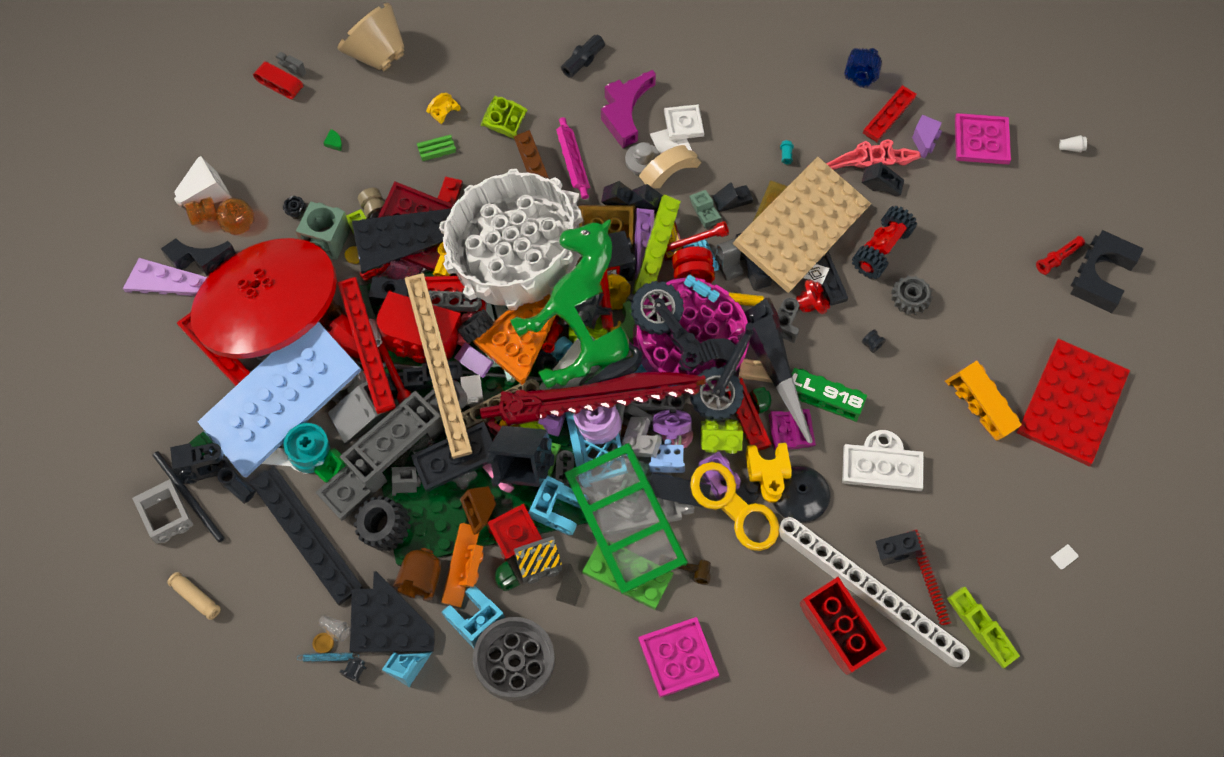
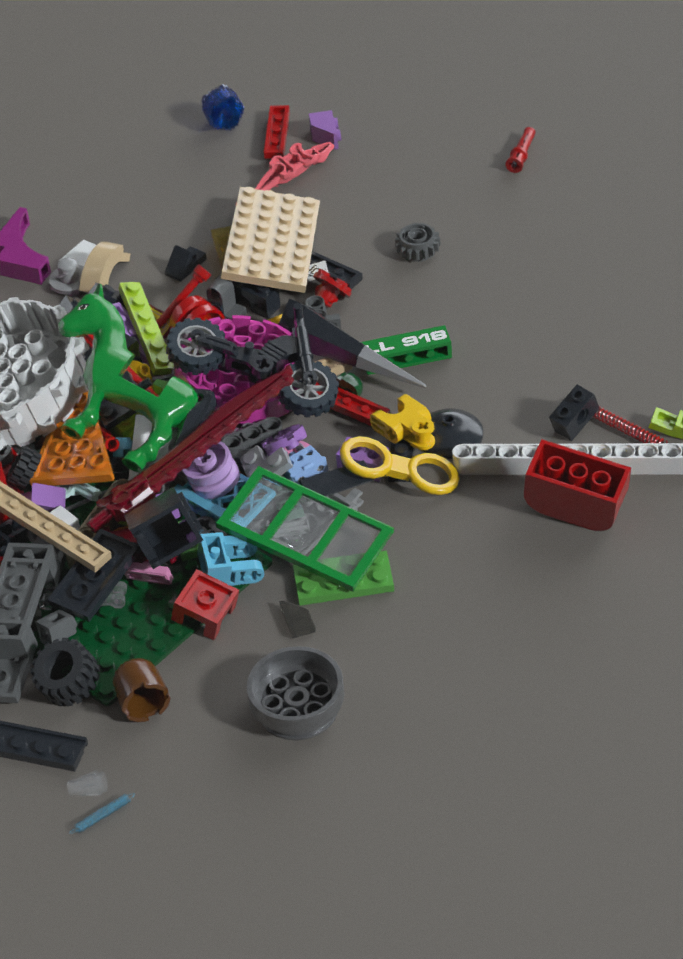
camera: 30 degrees left, 20 degrees down
pearl gold piece [312,633,334,653] -> none
black brick [339,657,367,684] -> none
black wing [349,571,435,653] -> none
medium azure slope [382,652,432,687] -> none
orange bracket [441,523,483,608] -> none
medium azure brick [441,585,505,649] -> none
reddish brown slope [460,486,496,535] -> none
dark green piece [495,561,520,591] -> none
slope [514,536,562,584] -> none
dark pink plate [638,617,719,698] -> none
dark brown brick [658,555,711,585] -> none
white plate [664,104,704,140] -> none
medium azure axle [684,275,720,302] -> none
sand green slope [689,190,721,229] -> none
lime brick [700,419,743,454] -> none
magenta slope [768,409,816,450] -> none
teal pin [780,140,794,164] -> none
white plate [842,430,923,491] -> none
black plate [852,206,917,279] -> none
black arch [861,162,904,197] -> none
black wheel [862,329,886,353] -> none
light orange wedge [945,361,1022,441] -> none
dark pink plate [955,113,1011,165] -> none
red plate [1016,338,1130,467] -> none
white cone [1059,135,1087,153] -> none
black arch [1070,230,1144,313] -> none

